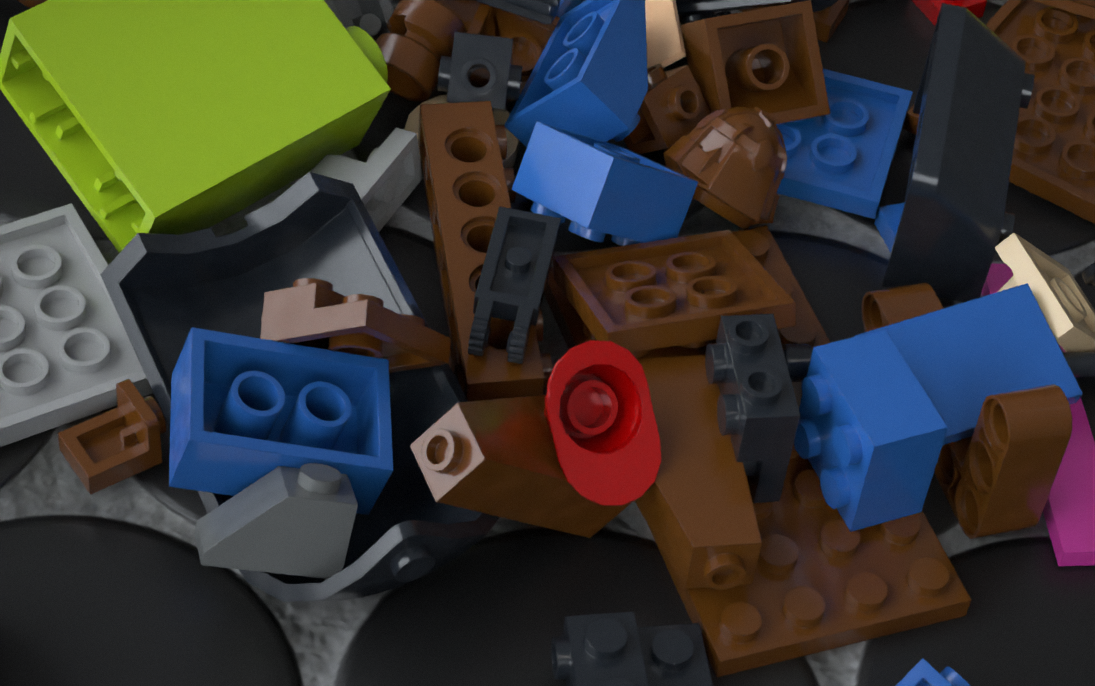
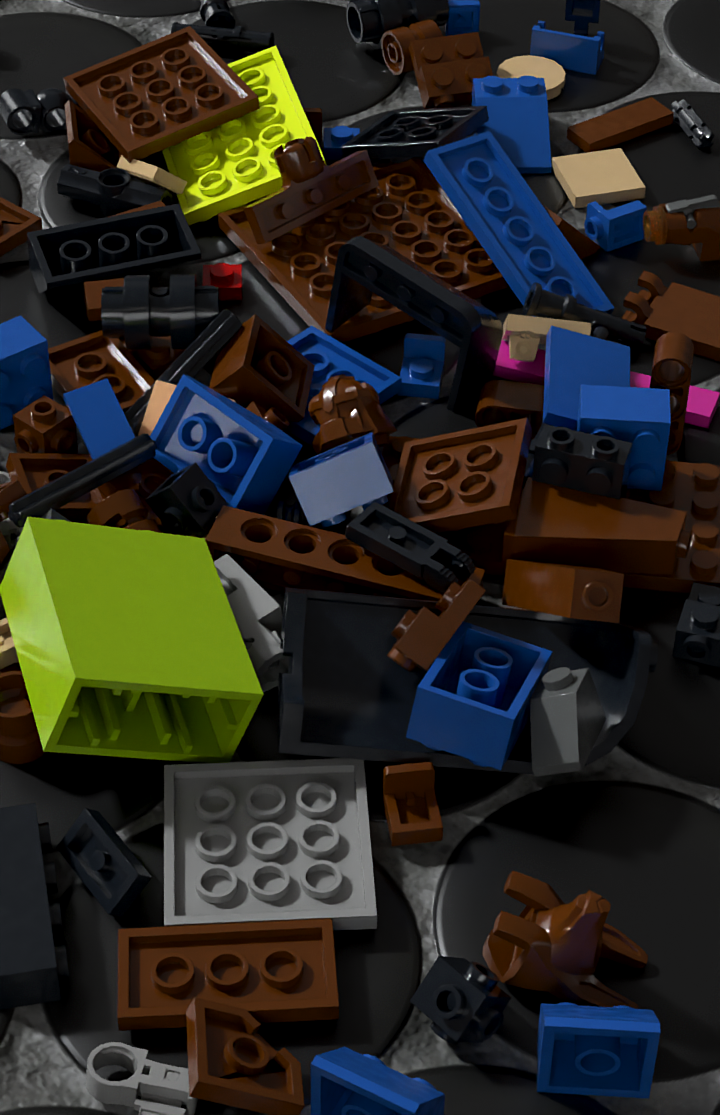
camera: 60 degrees left, 5 degrees down
red piece [544,340,661,506] -> none

